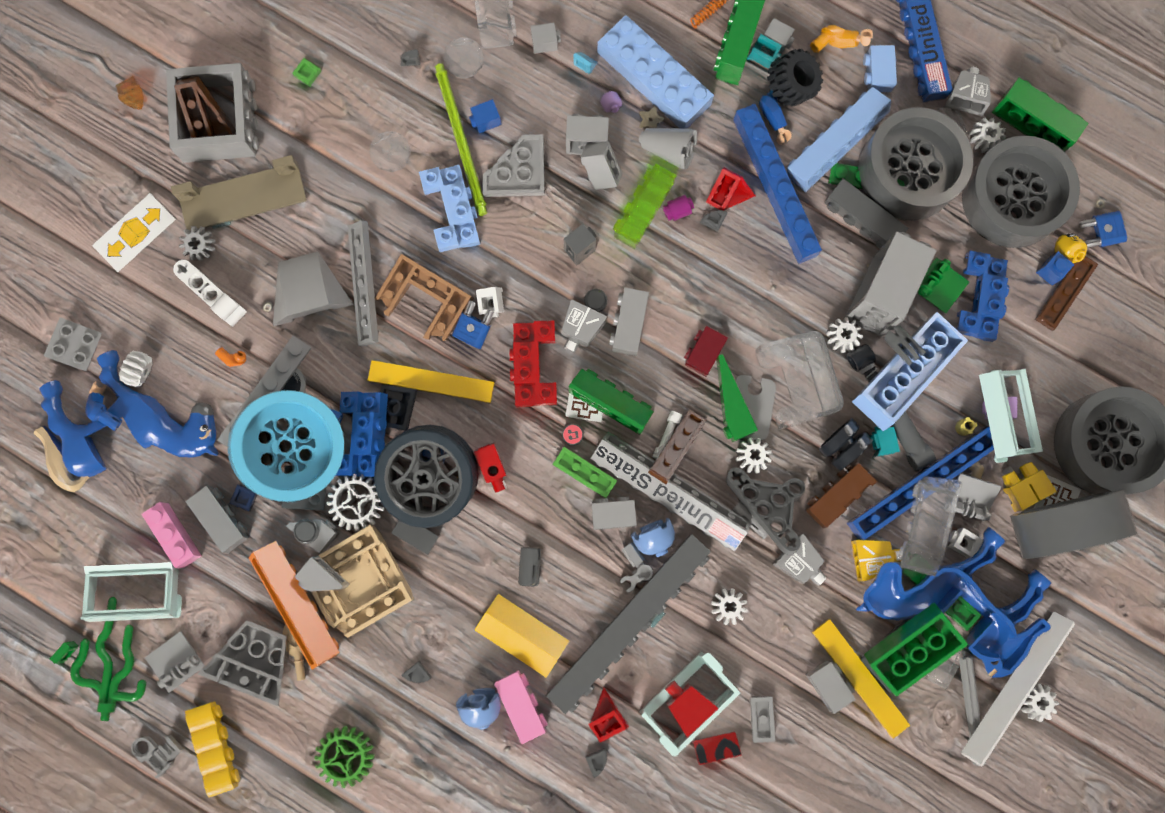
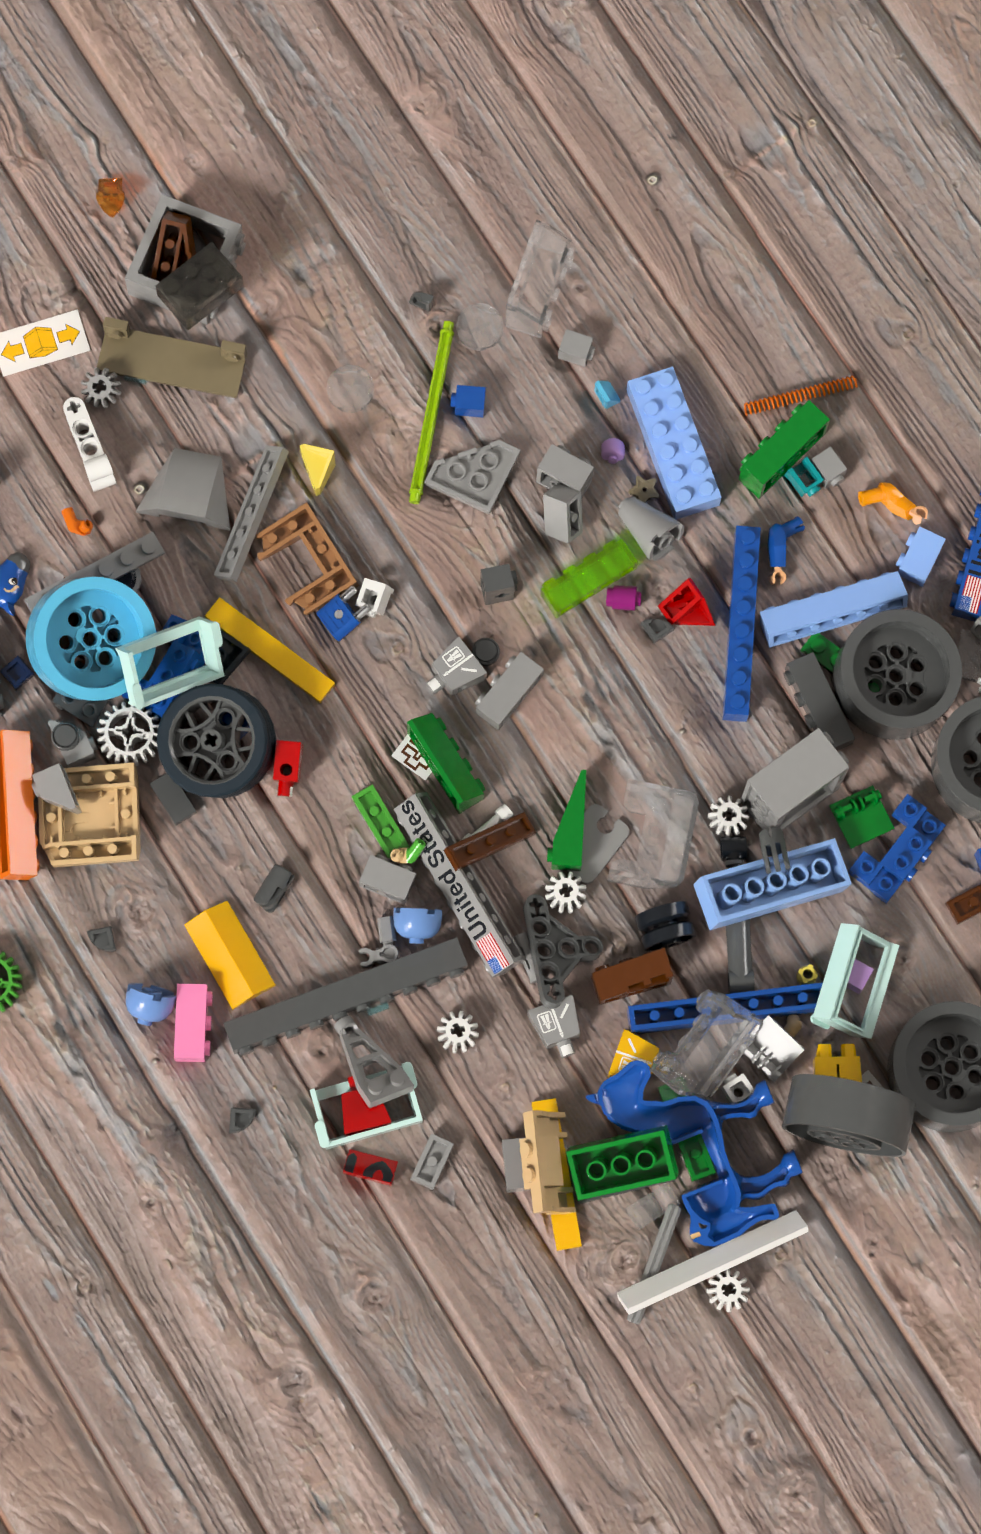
camera: 25 degrees right, 5 degrees down
bright green tile [292,58,321,87] -> none
light blue bracket [419,165,480,252] -> none
red bracket [509,320,557,407] -> none
coral tile [562,424,583,446] -> none
red slope [588,687,629,742] -> none
dark red brick [684,326,728,377] -> none
black tyre [767,49,823,107] -> none
teal window [871,426,900,458] -> none
none -> light aqua piece [115,616,224,710]
none -> clear smoke brick [156,242,244,330]
none -> light yellow slope [300,444,335,496]
none -> light grey plate [334,1016,414,1108]
none -> arm [390,838,426,864]
none -> tan bracket [519,1110,576,1215]

